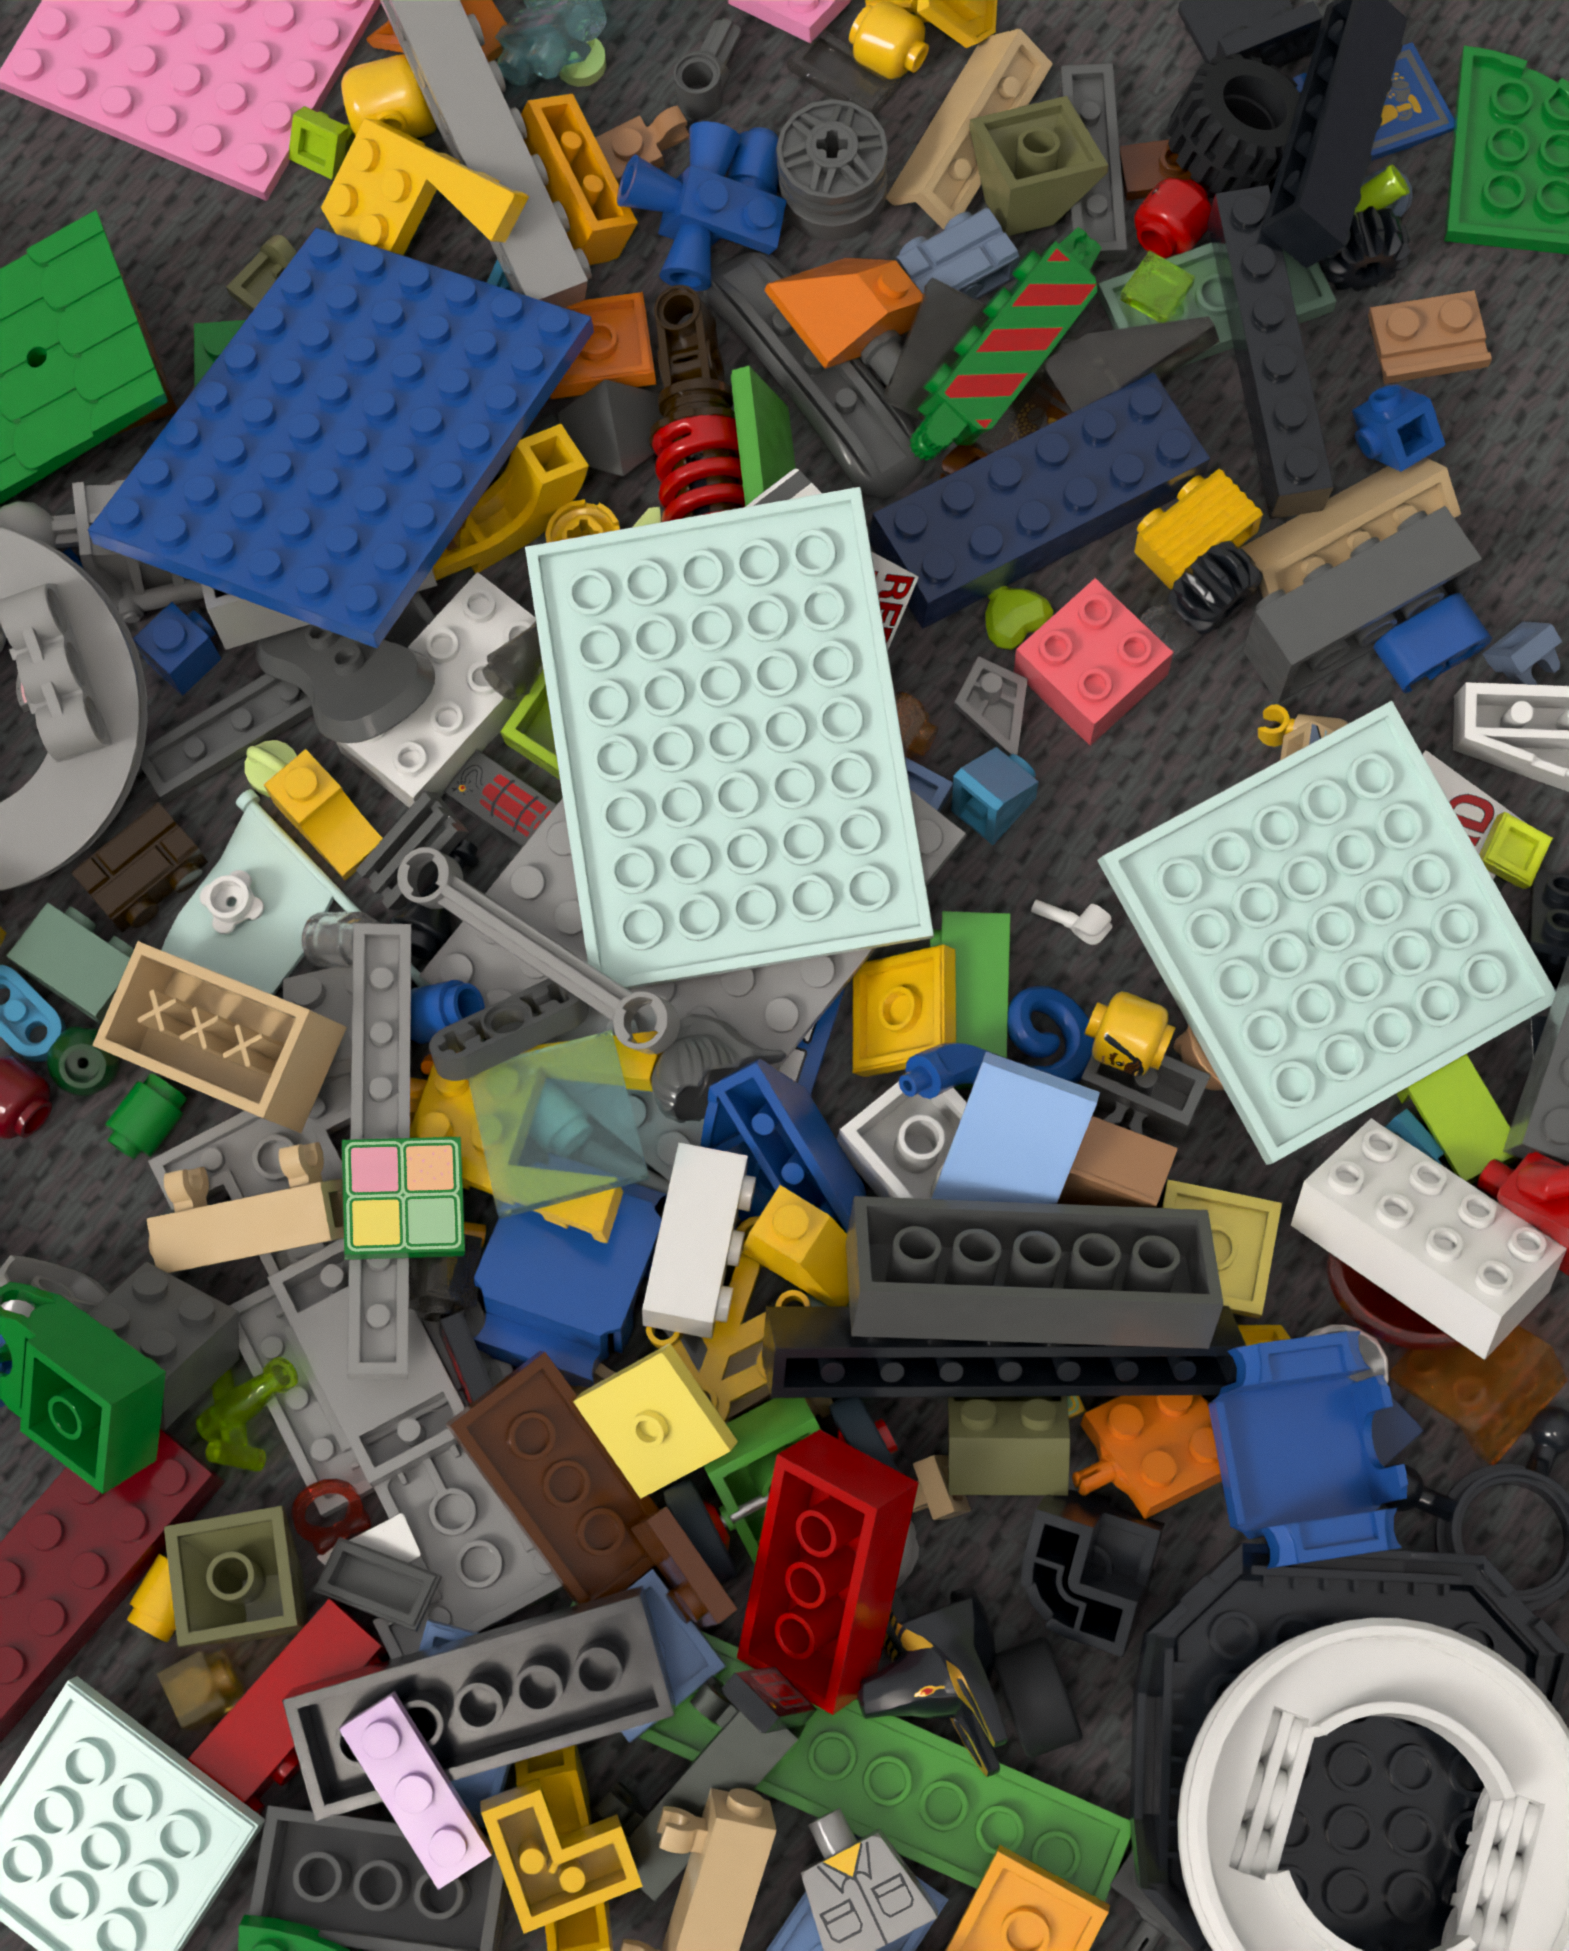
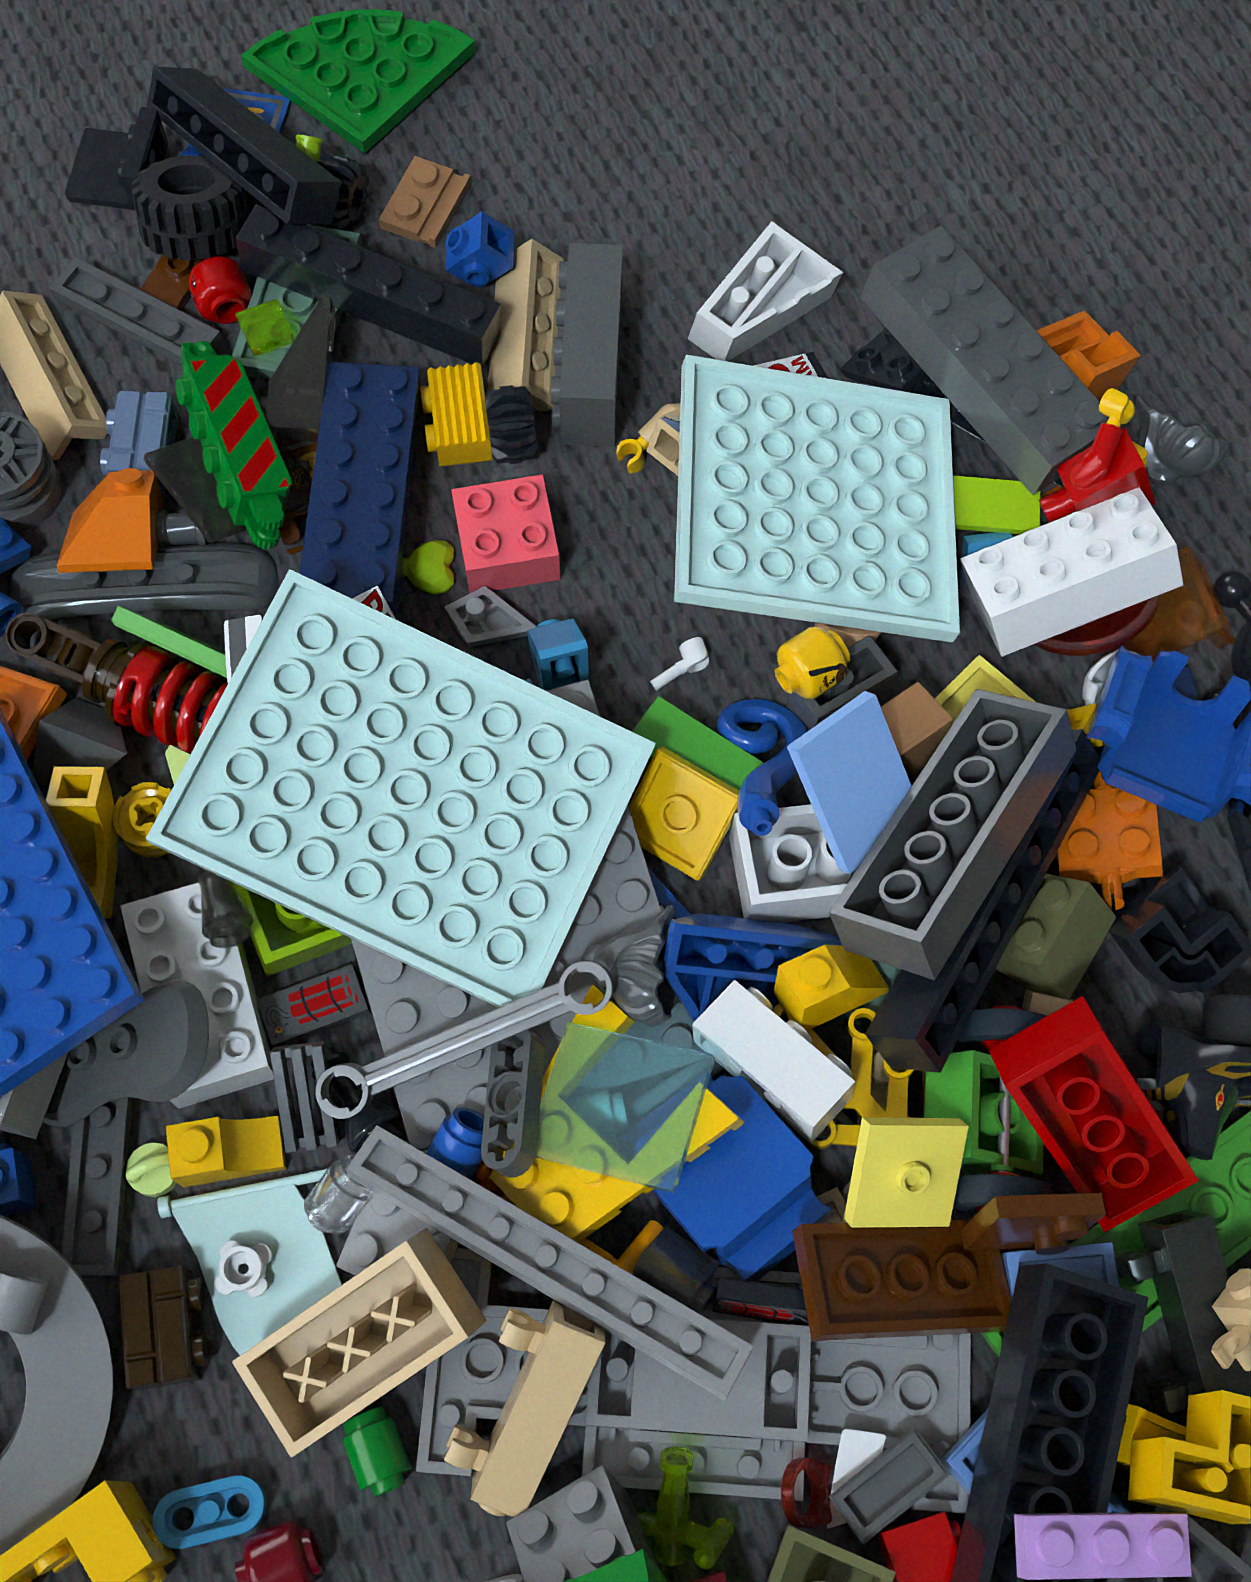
camera: 65 degrees left, 5 degrees down
sand green brick [7,902,134,1025] -> none
dark green plate [47,1027,120,1096] -> none
tile [342,1137,465,1260] -> none
black tile [721,1666,817,1734] -> none
olive slope [969,96,1109,236] -> none
blue beam [1373,593,1492,693] -> none
neon yellow tile [1479,812,1553,889] -> none
sand blue tile [1482,621,1562,685] -> none

